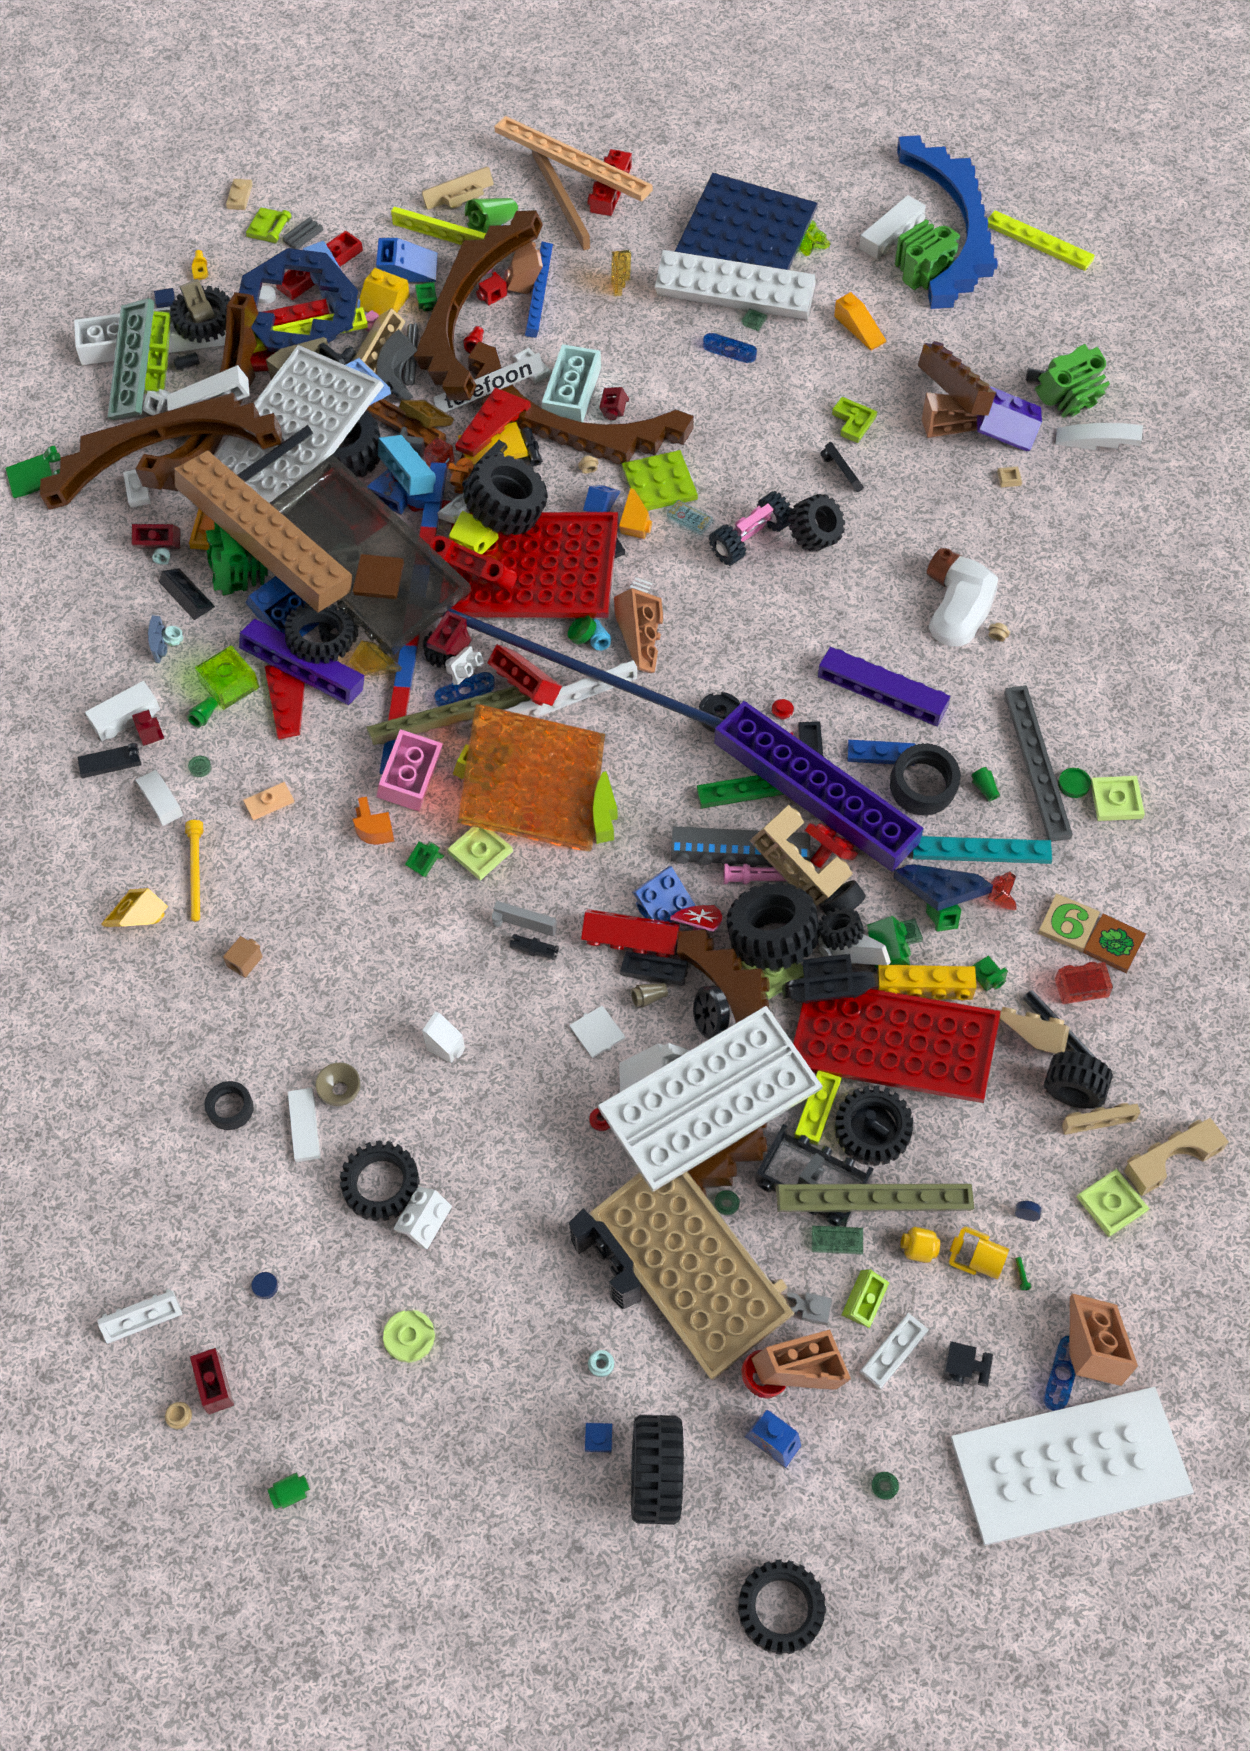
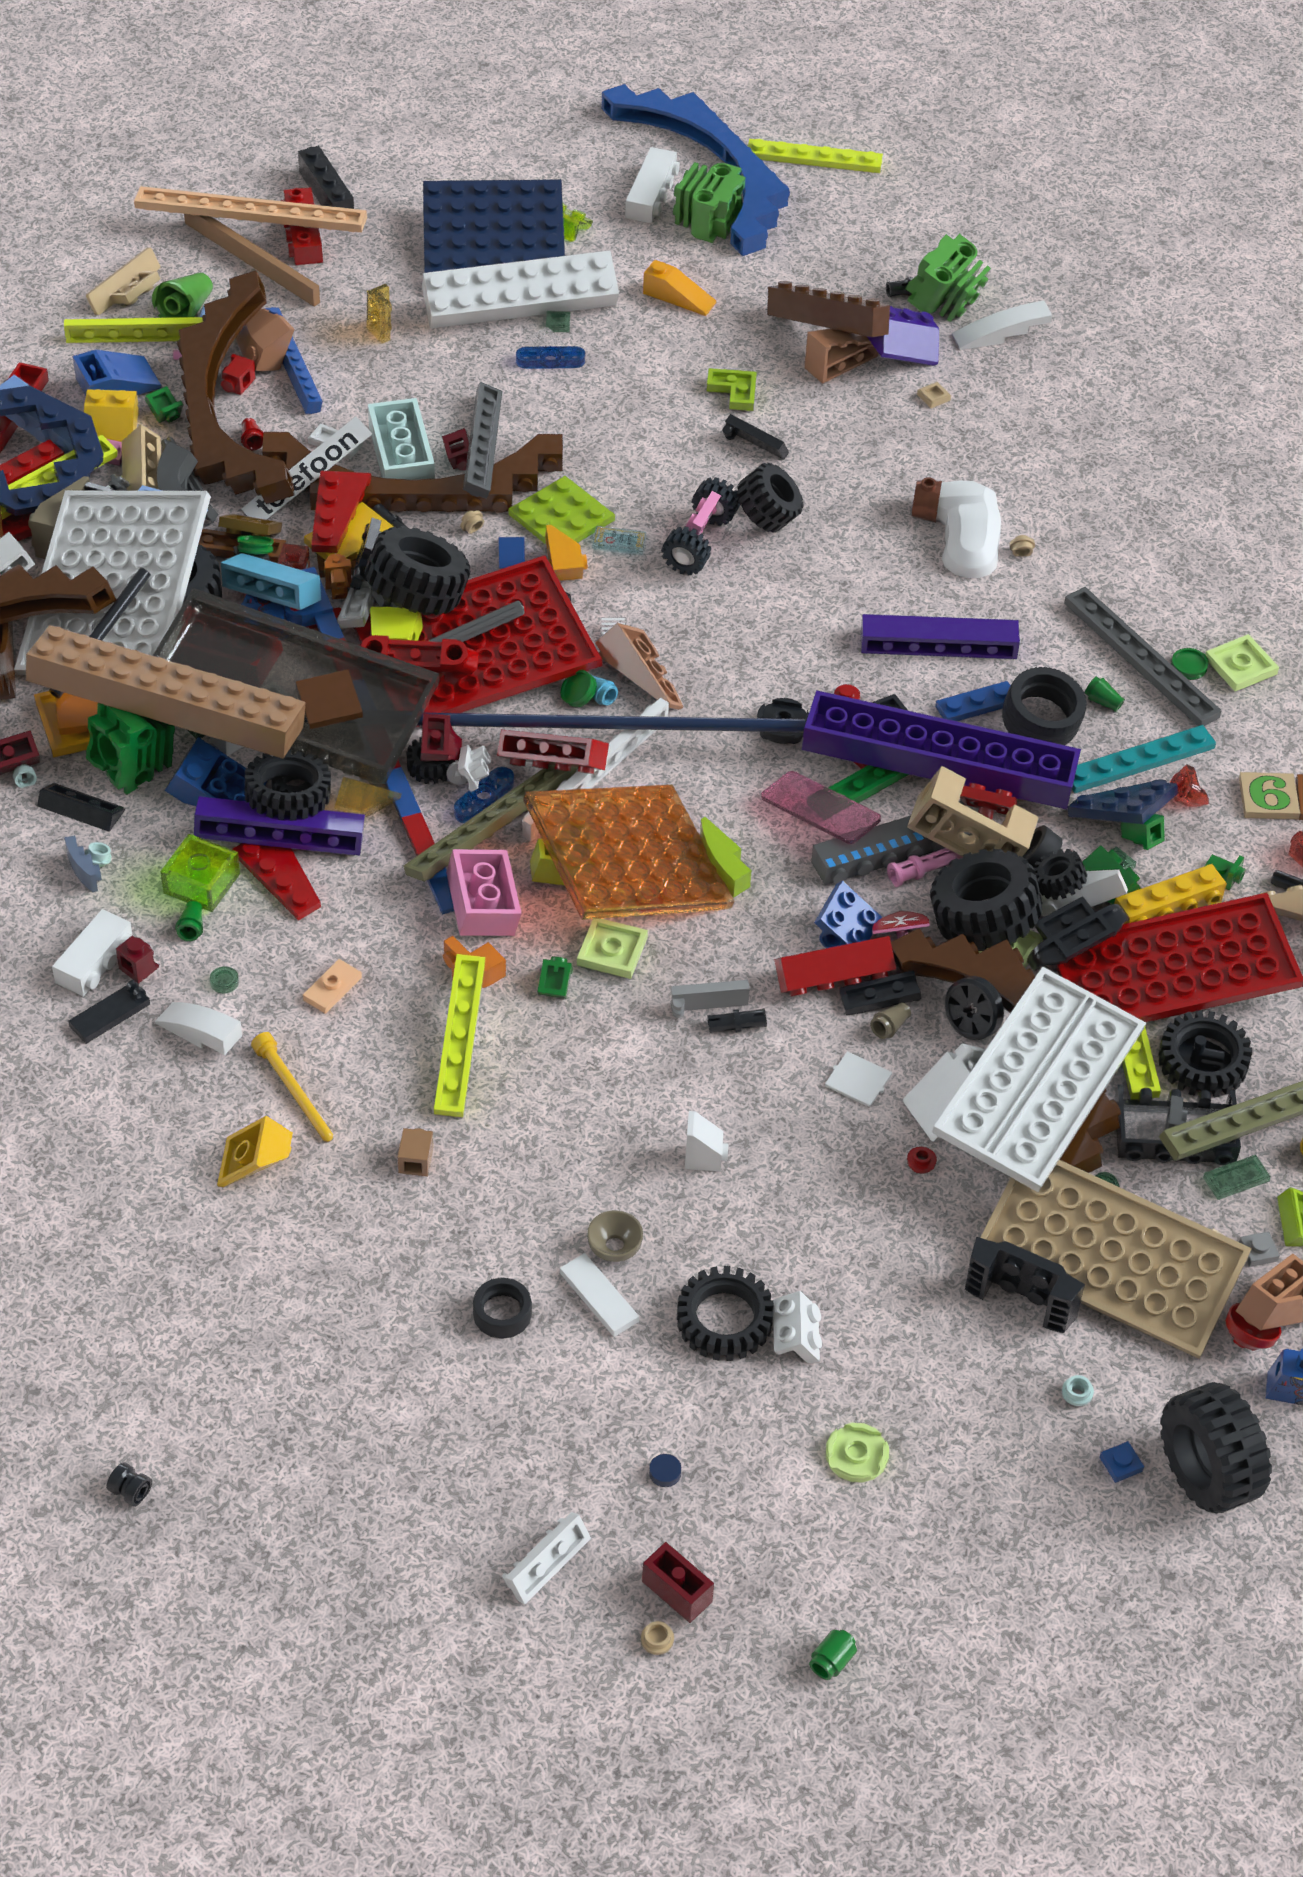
camera: 30 degrees left, 10 degrees down
none -> dark grey axle [108,474,130,491]
none -> green piece [237,535,274,554]
none -> black brick [298,145,354,209]
none -> dark grey axle [429,601,524,642]
none -> neon yellow plate [434,954,485,1118]
none -> dark grey plate [463,382,503,499]
none -> clear pink piece [761,771,881,844]

